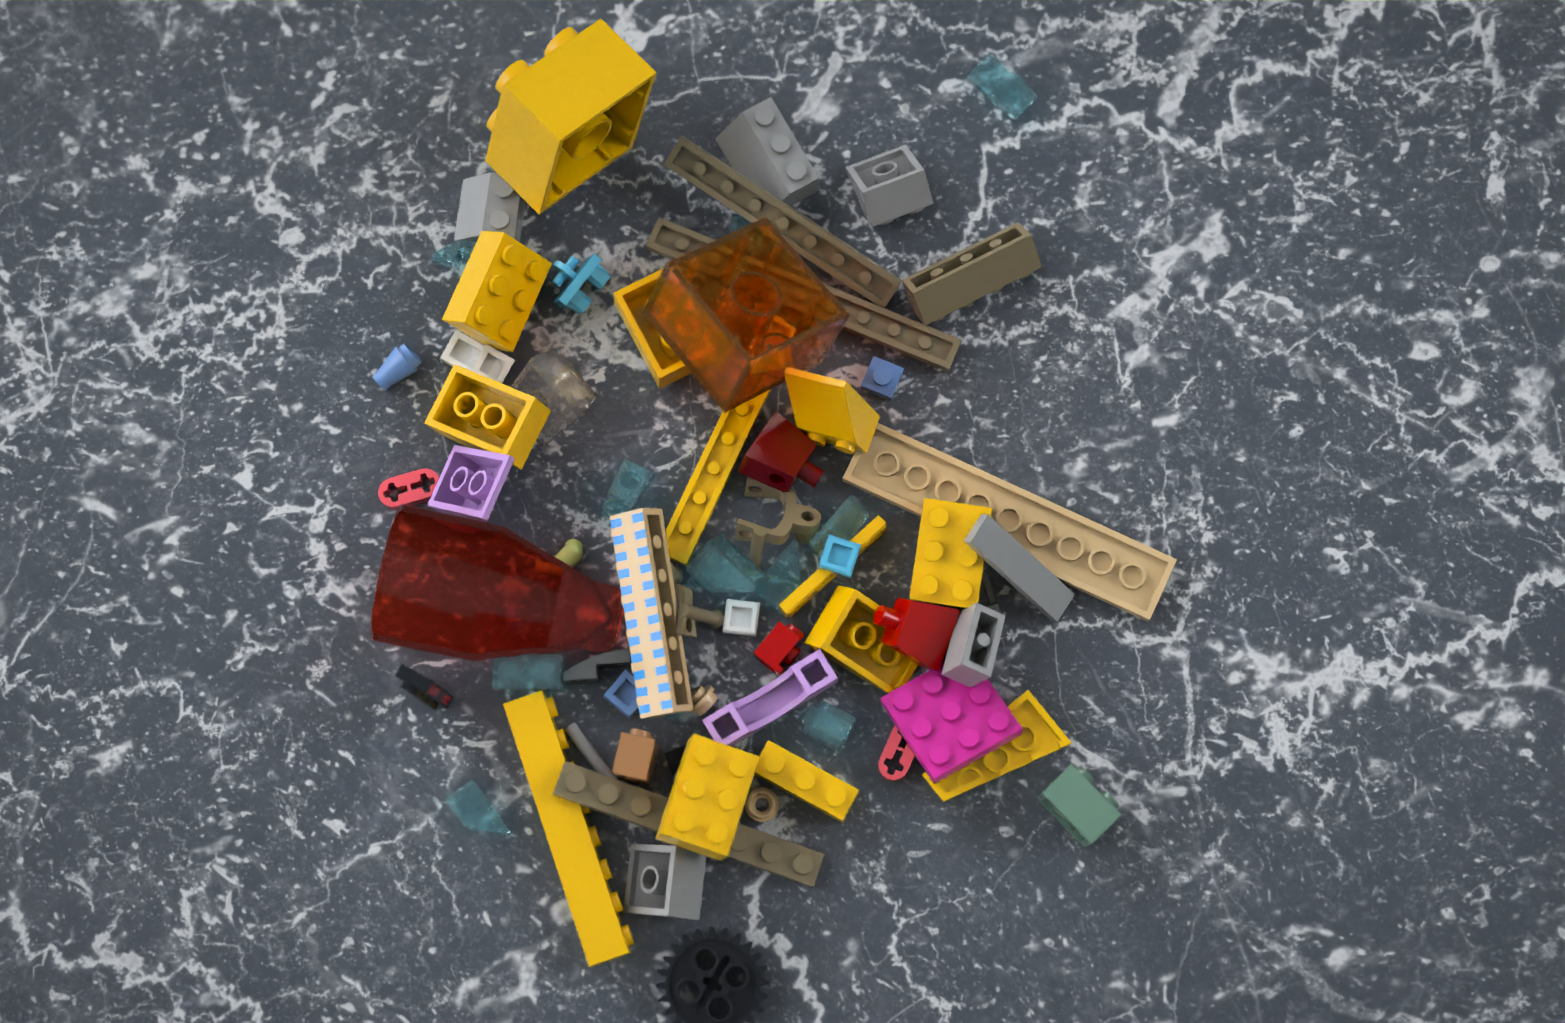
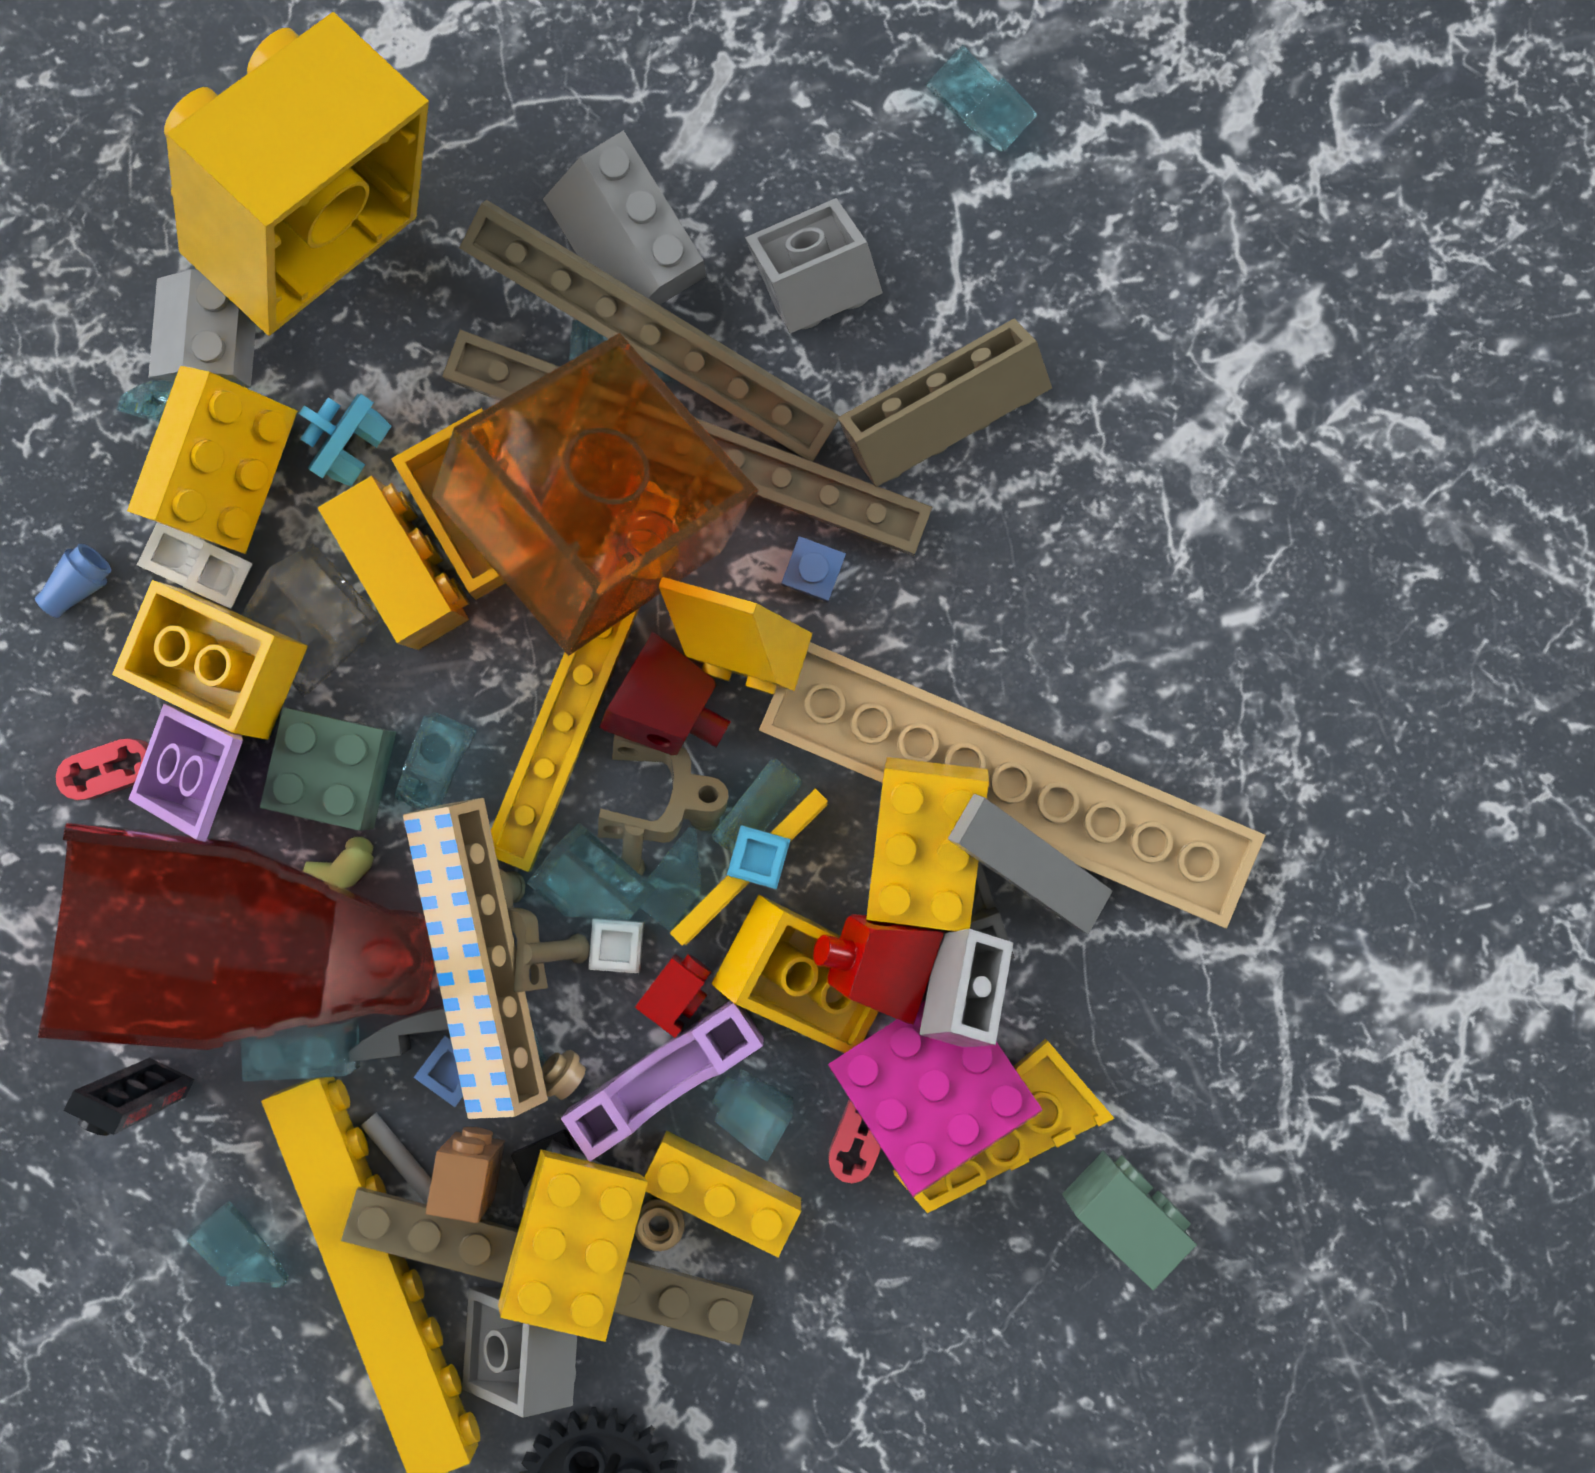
camera: 10 degrees left, 10 degrees up
none -> sand green brick [260,707,396,831]
none -> yellow brick [317,476,469,650]

